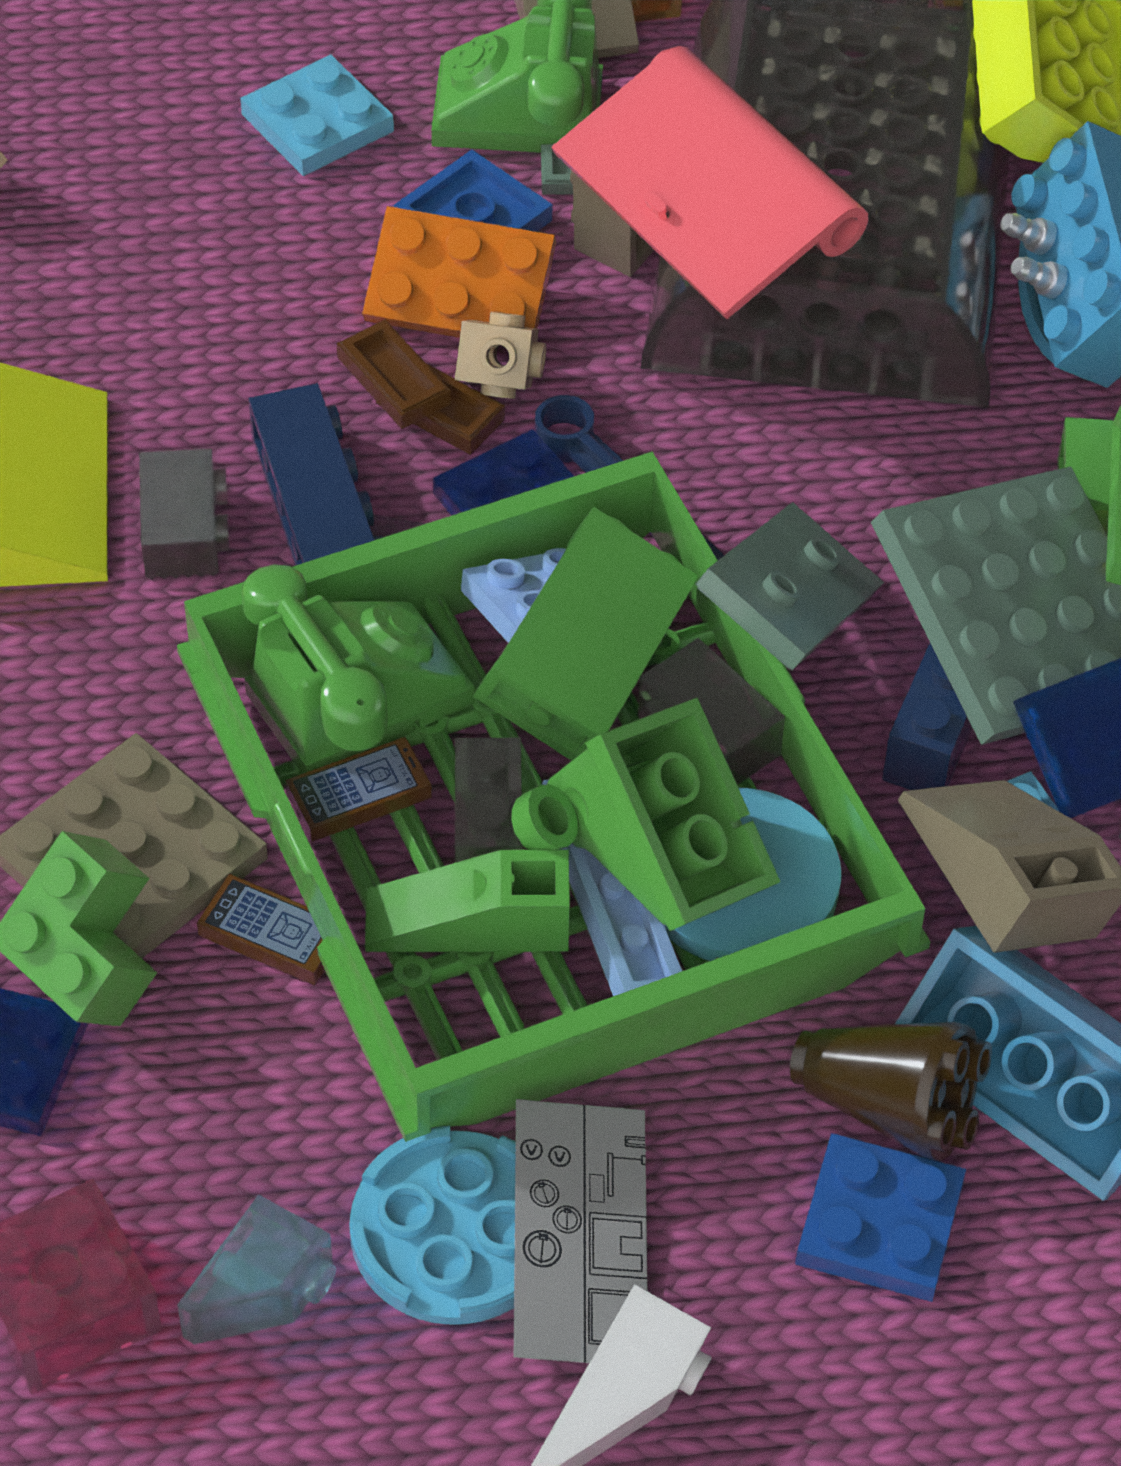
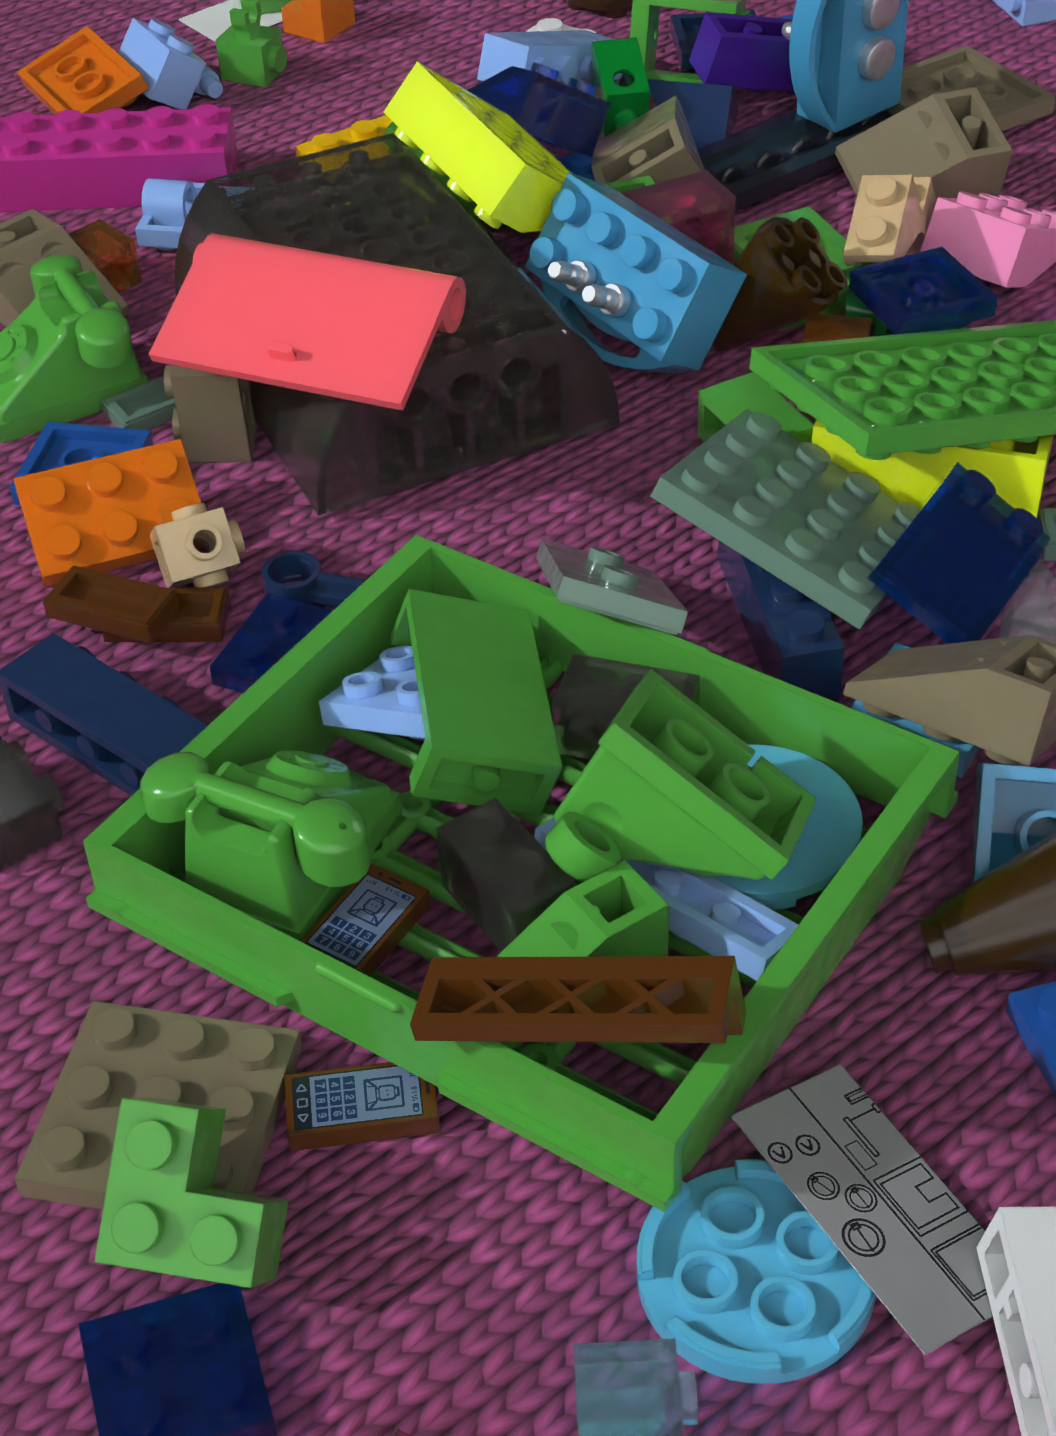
camera: 30 degrees left, 10 degrees down
none -> reddish brown fence [410,956,746,1043]

